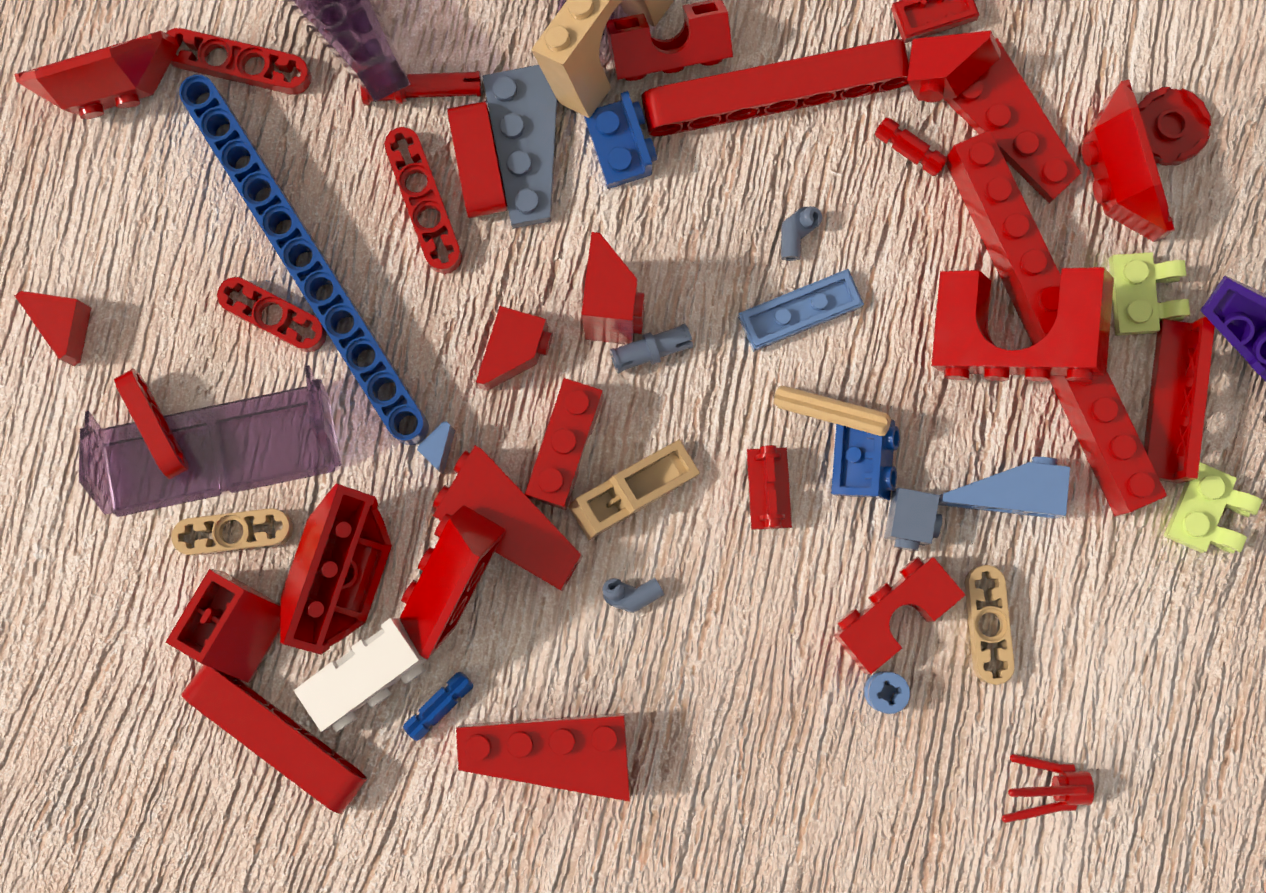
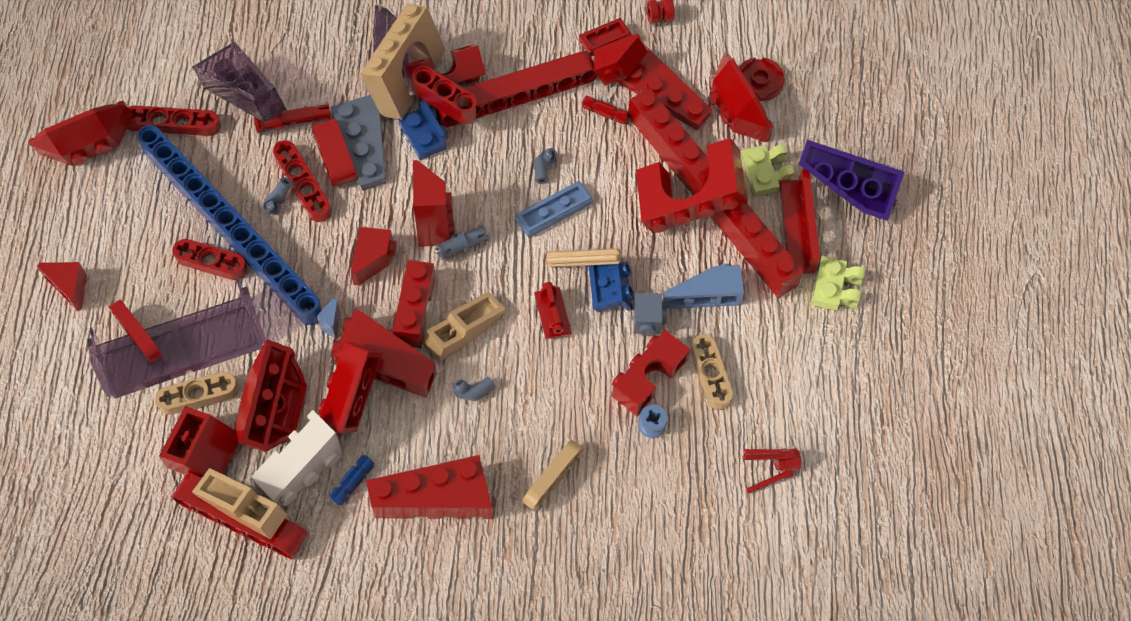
camera: 15 degrees left, 20 degrees down
none -> tan slope [192,468,287,539]
none -> sand blue arm [263,177,292,214]
none -> red beam [412,66,477,124]
none -> tan beam [522,440,584,511]

